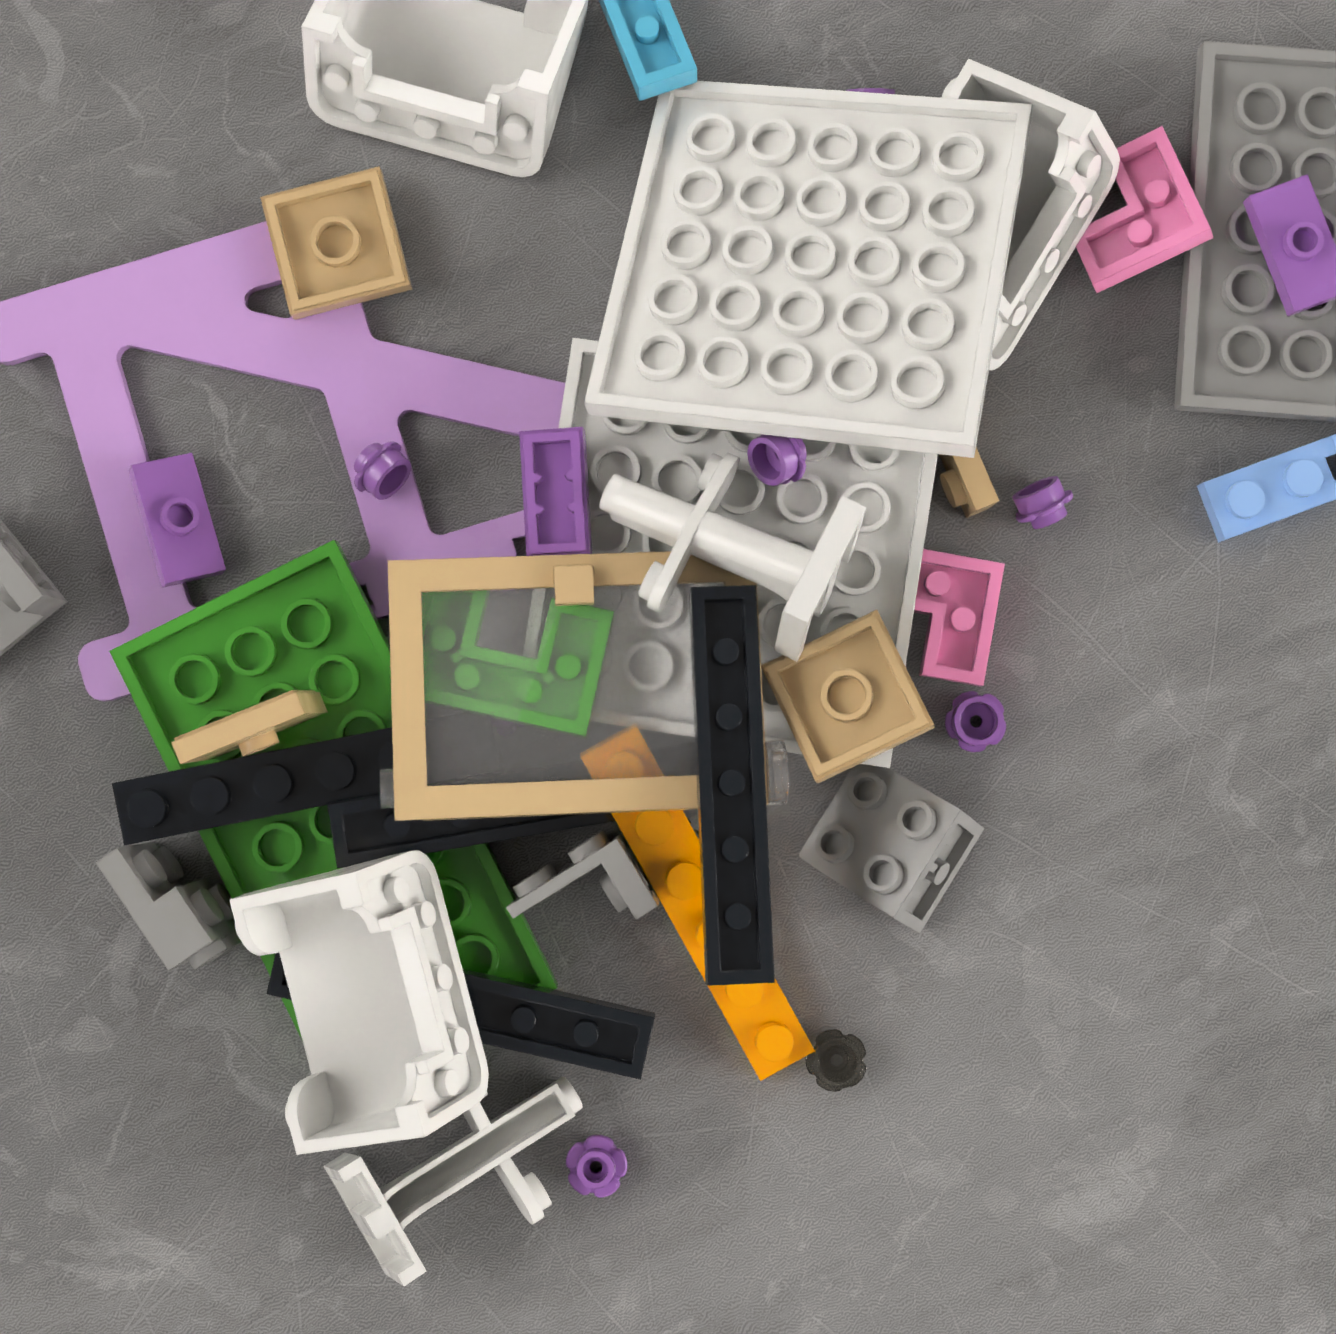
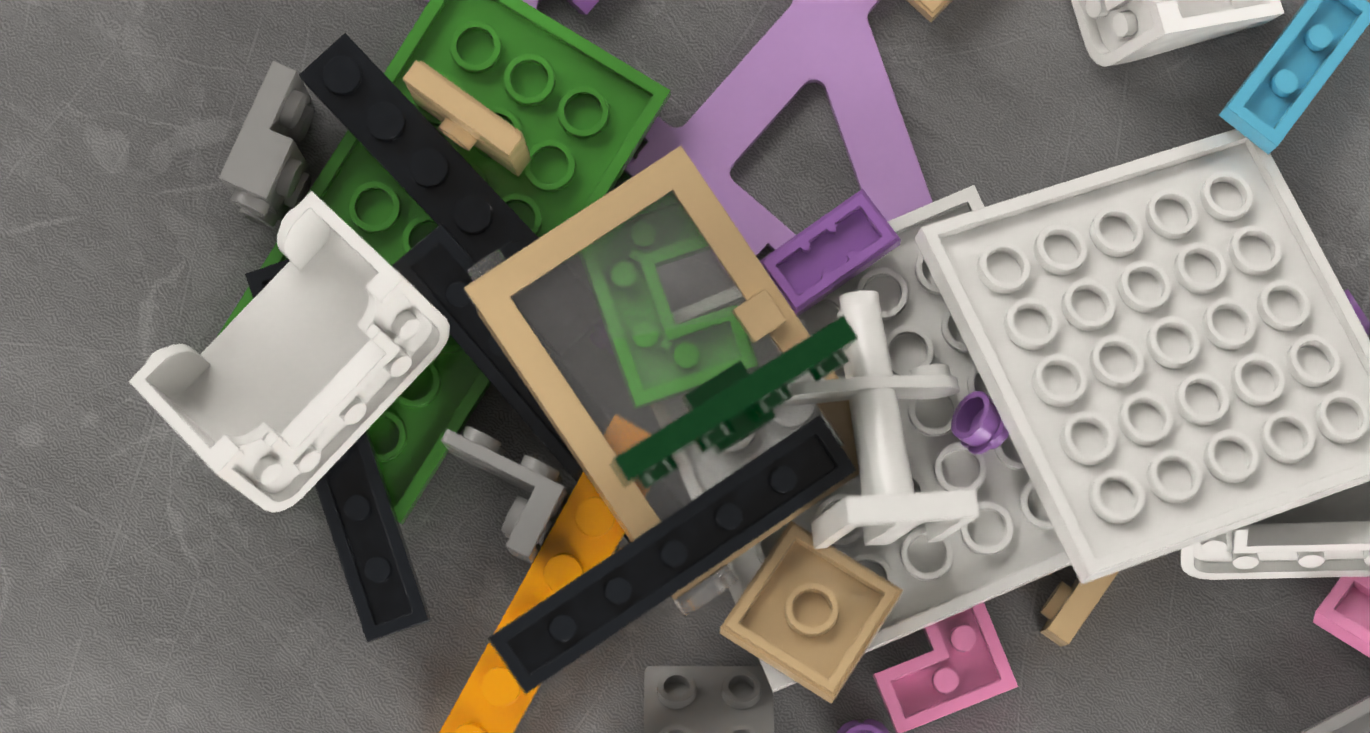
camera: 50 degrees right, 5 degrees down
white piece [323,1076,583,1286] -> none
medium lavender plate [354,441,412,500] -> none
medium lavender plate [566,1135,627,1198] -> none
medium lavender plate [1012,476,1073,529] -> none
none -> dark green plate [610,315,858,489]

